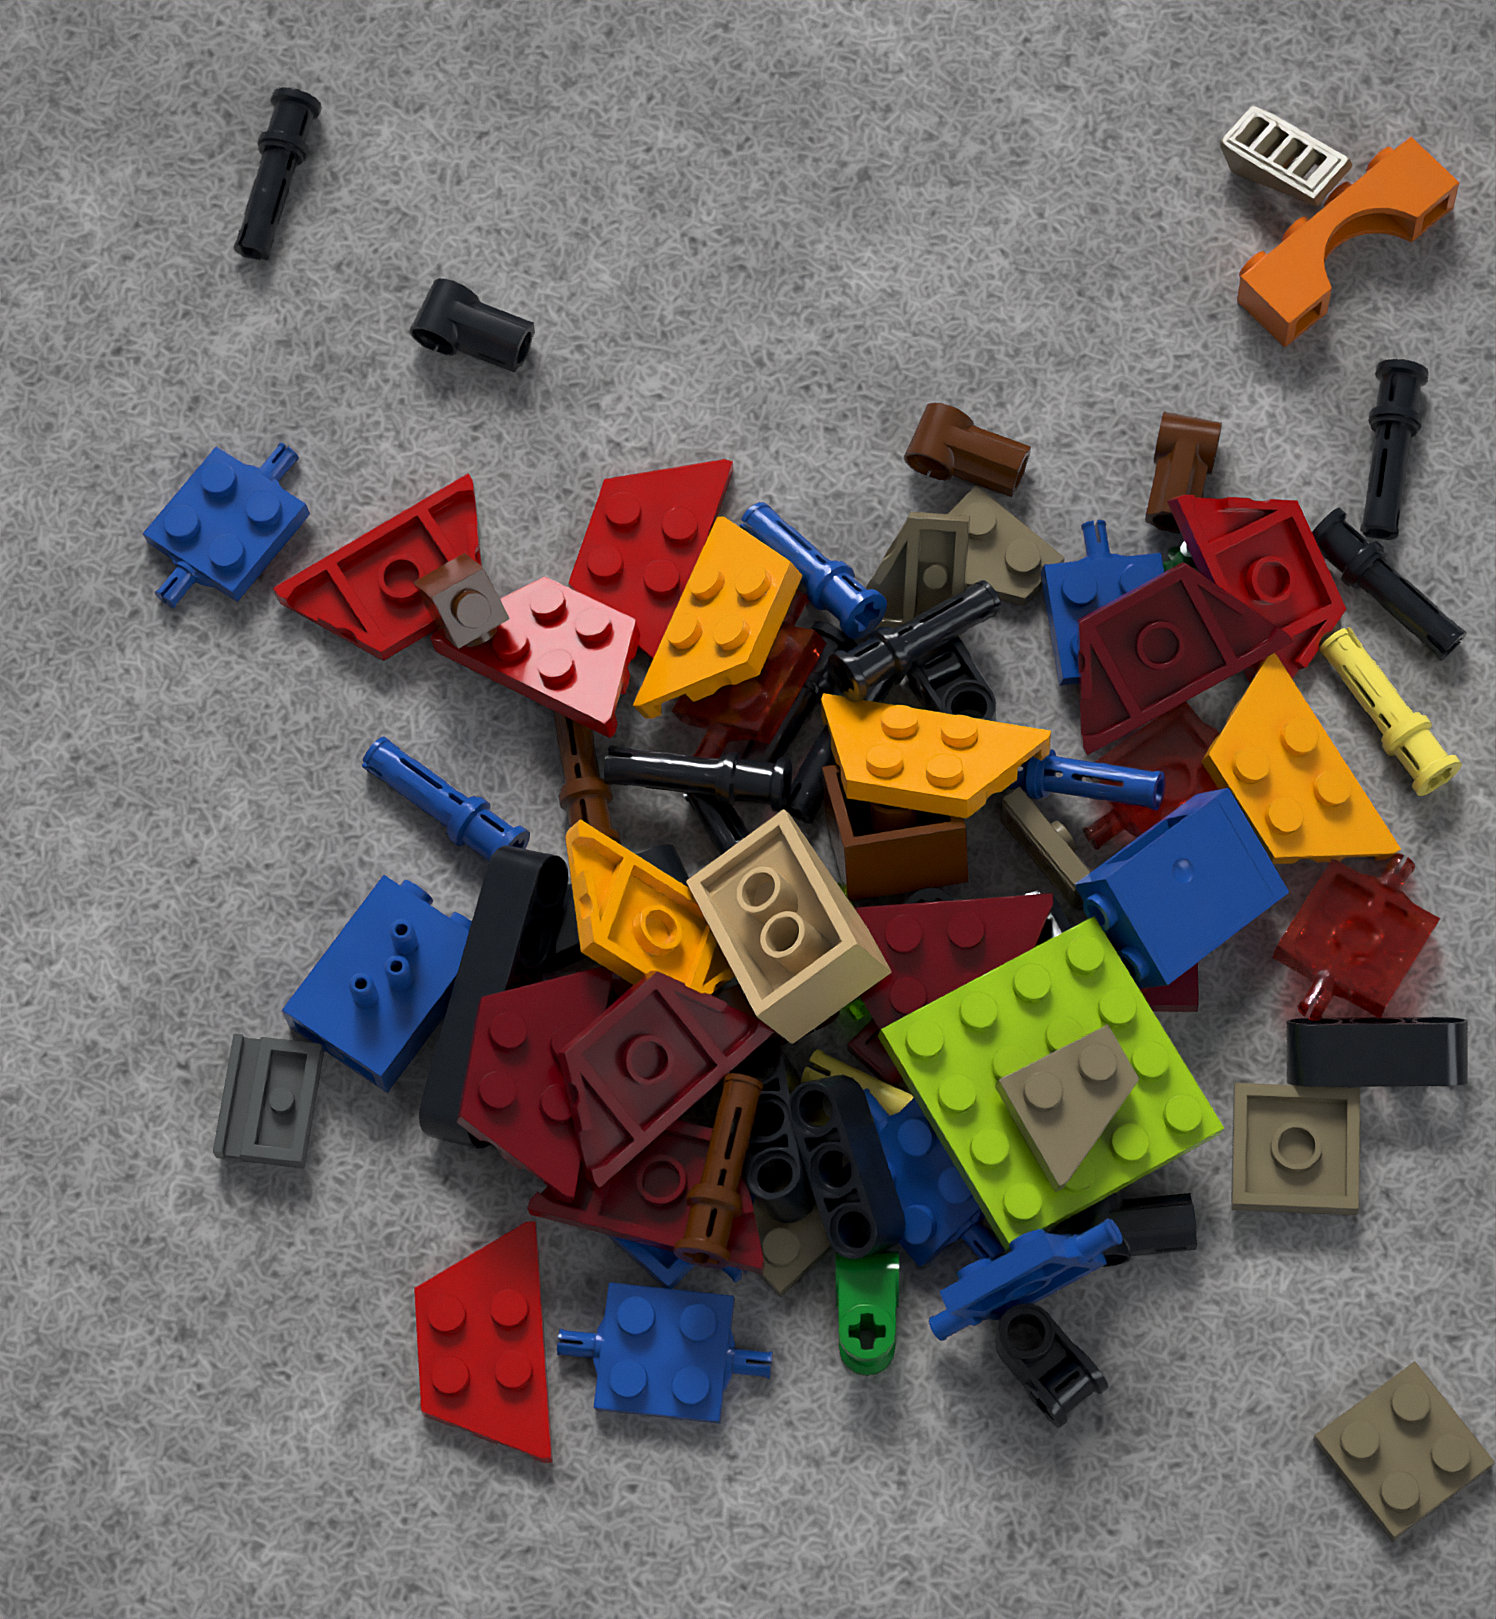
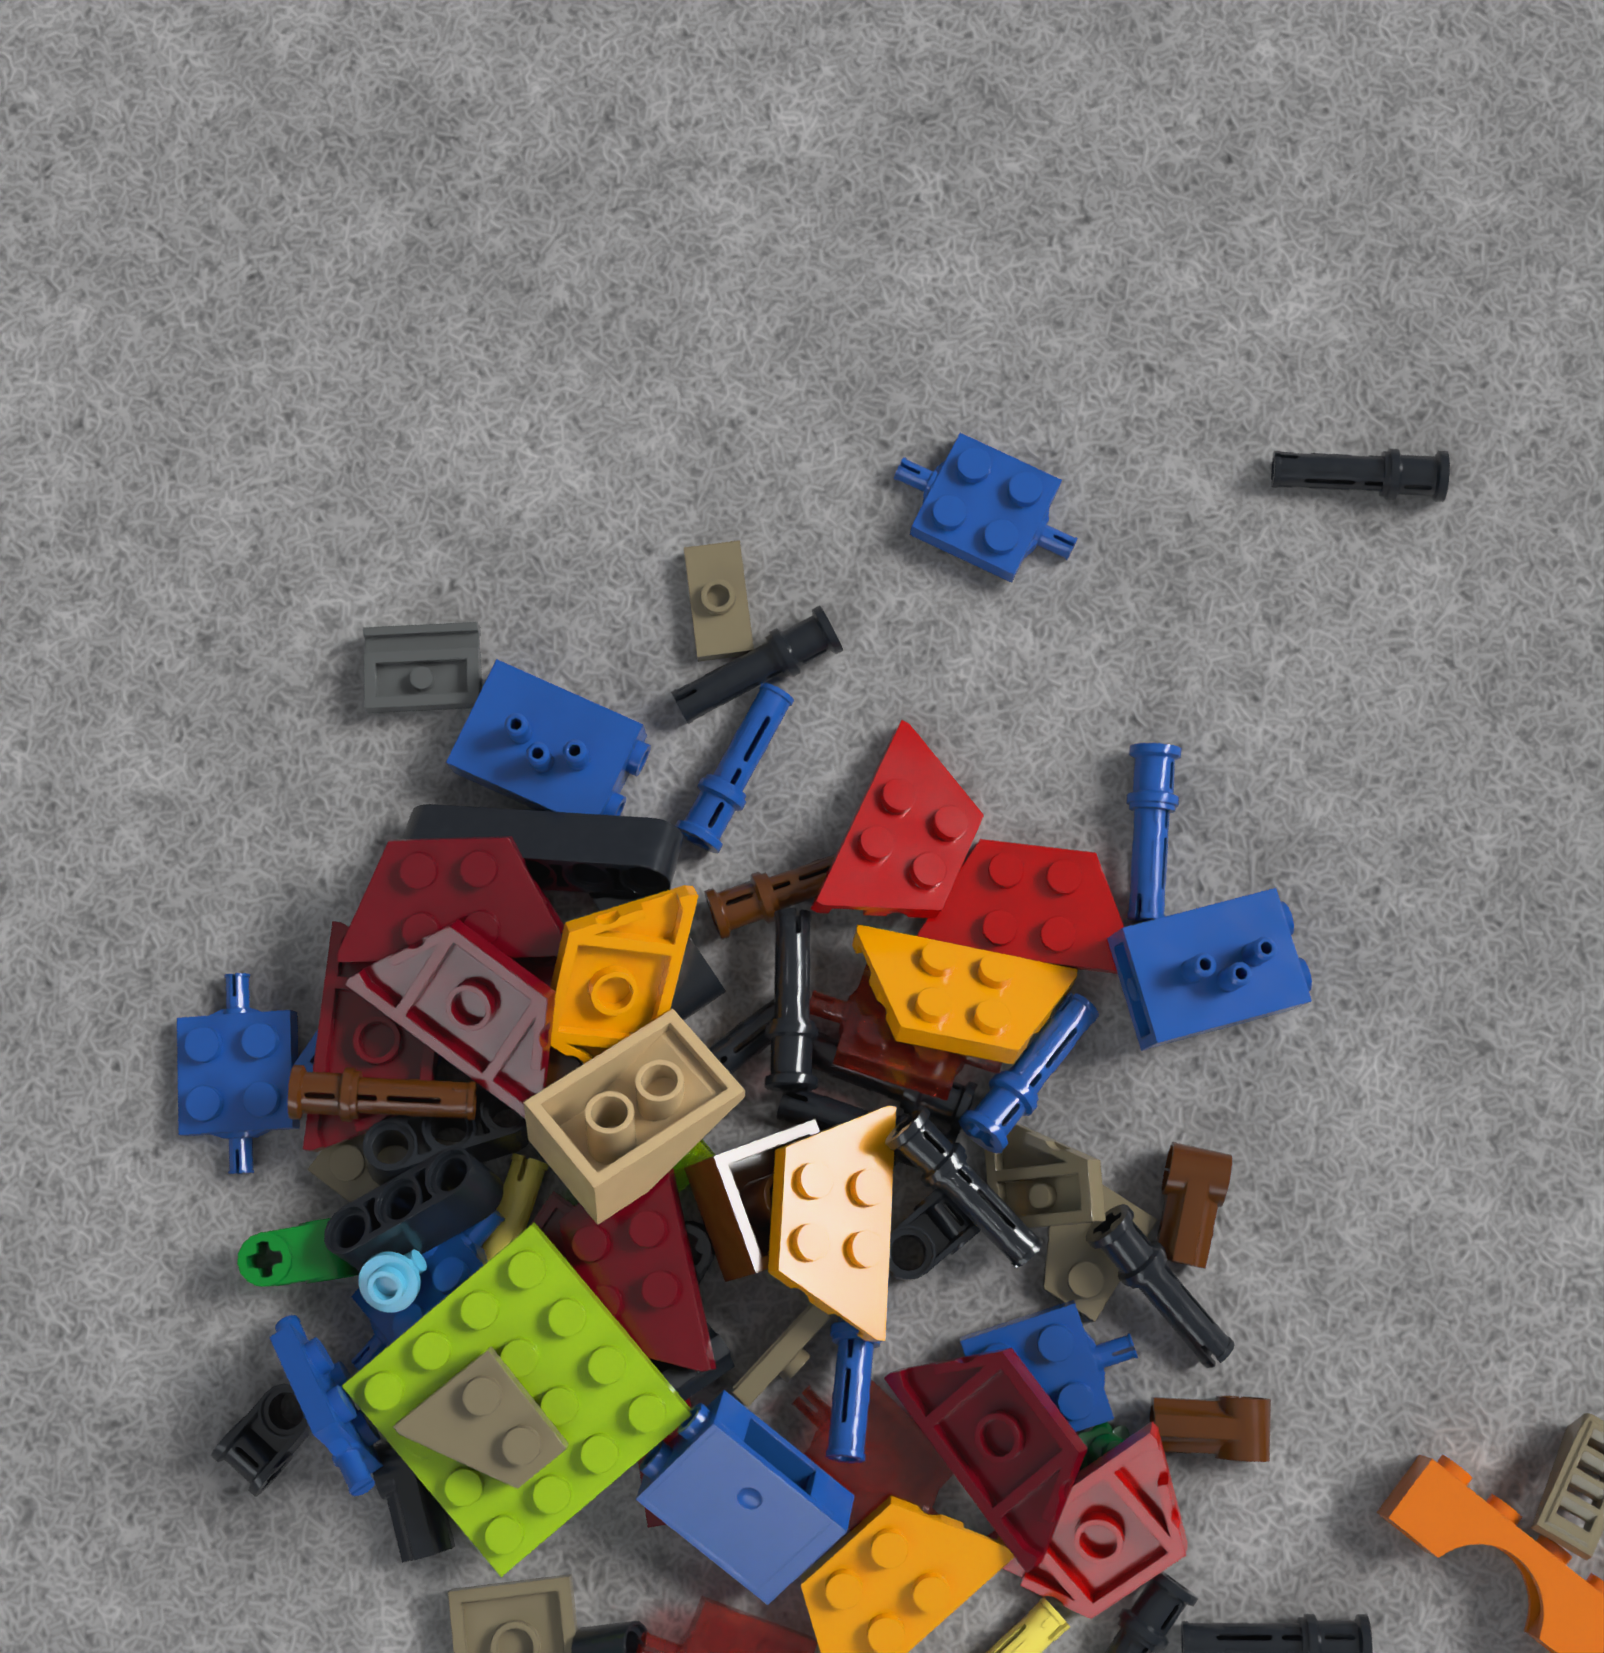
camera: 80 degrees right, 10 degrees up
red wing [273,473,482,661] -> none
black piece [409,278,535,373] -> none
brick [413,553,510,649] -> none
red wing [414,1221,553,1463] -> none
none -> medium azure plate [358,1249,427,1313]
none -> black pin [671,605,844,724]
none -> dark tan plate [684,540,754,662]
none -> black pin [1086,1204,1235,1368]
none -> blue piece [1107,888,1312,1051]
none -> blue pin [1126,743,1182,921]

